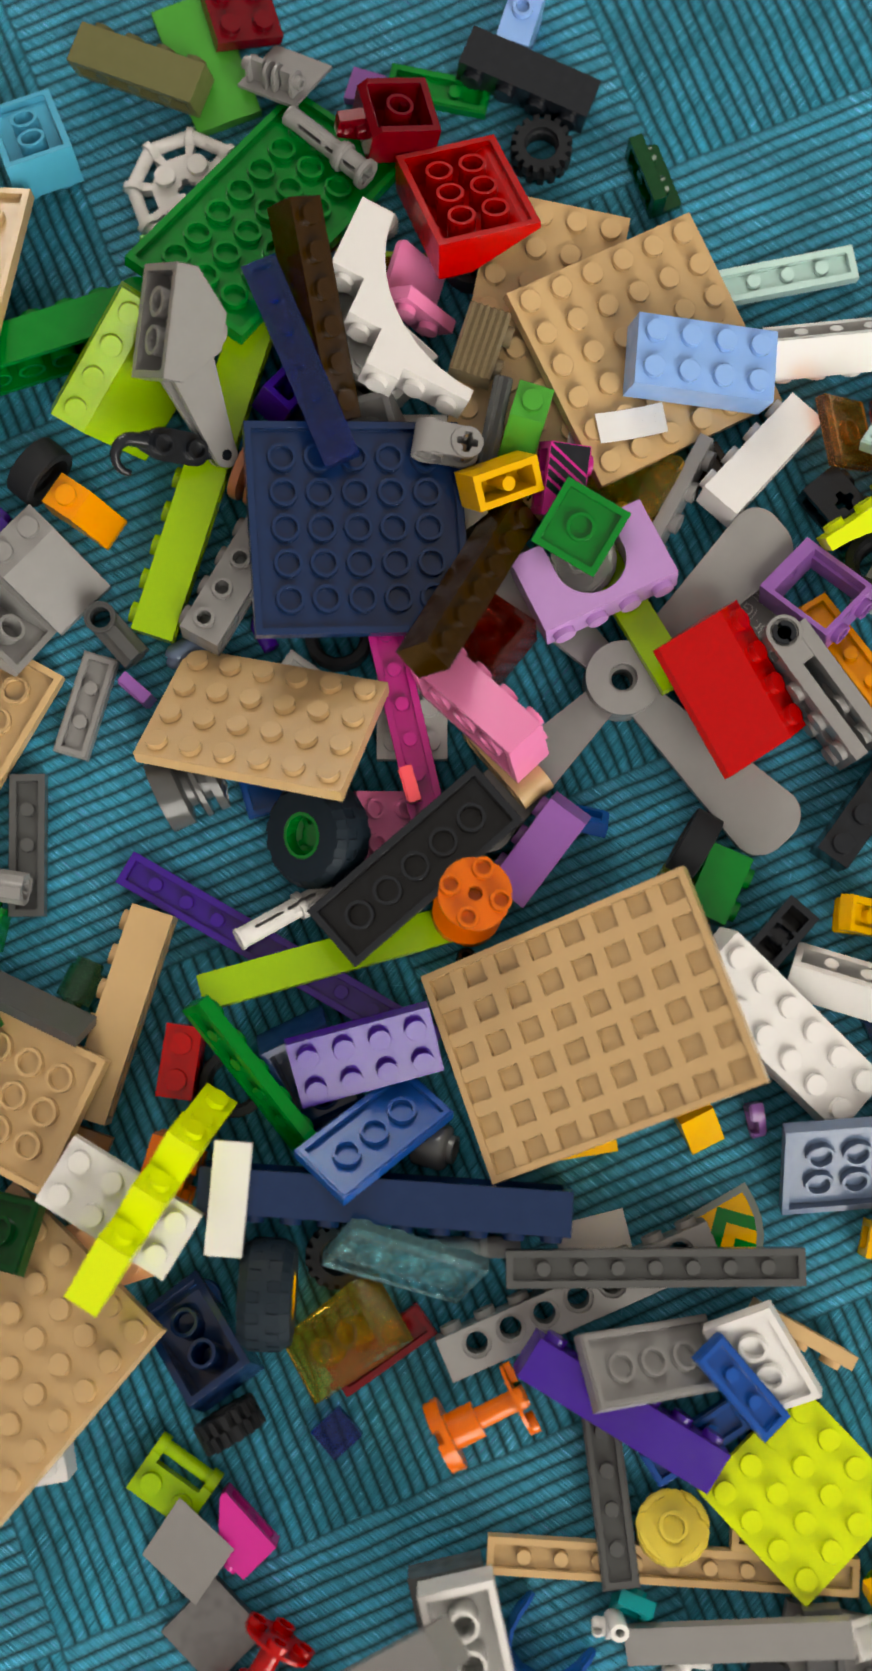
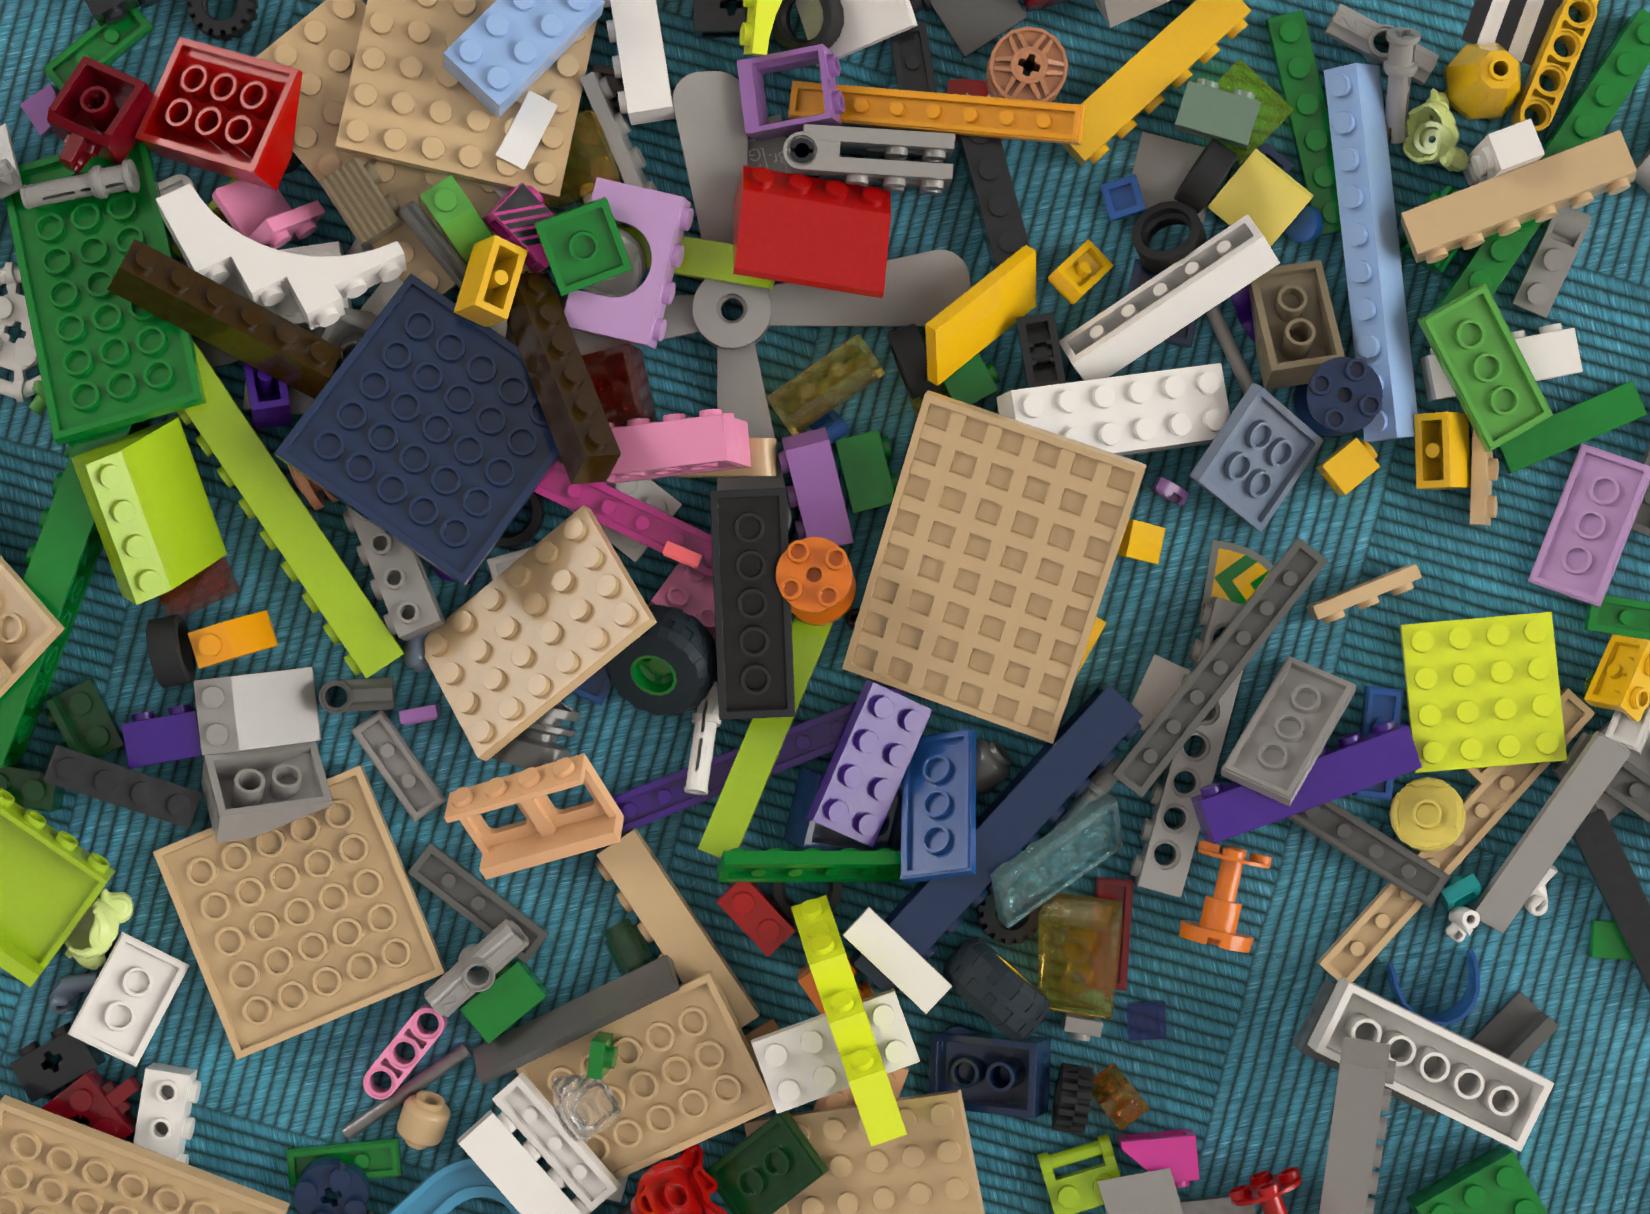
camera: 55 degrees left, 5 degrees up
light grey slope [109,261,238,476] -> none
clear blue plate [241,253,360,470] -> none
light grey piece [411,417,484,469] -> none
blue tile [691,1331,791,1443] -> none
white plate [702,1299,822,1409] -> none
none -> clear red plate [159,557,241,618]
none -> light nougat window [444,753,624,880]
none -> clear yellow brick [766,333,885,435]
none -> green brick [835,430,899,514]
none -> yellow tile [925,245,1036,386]
none -> light grey plate [1060,1010,1103,1041]
none -> clear orange bracket [1091,1063,1150,1131]

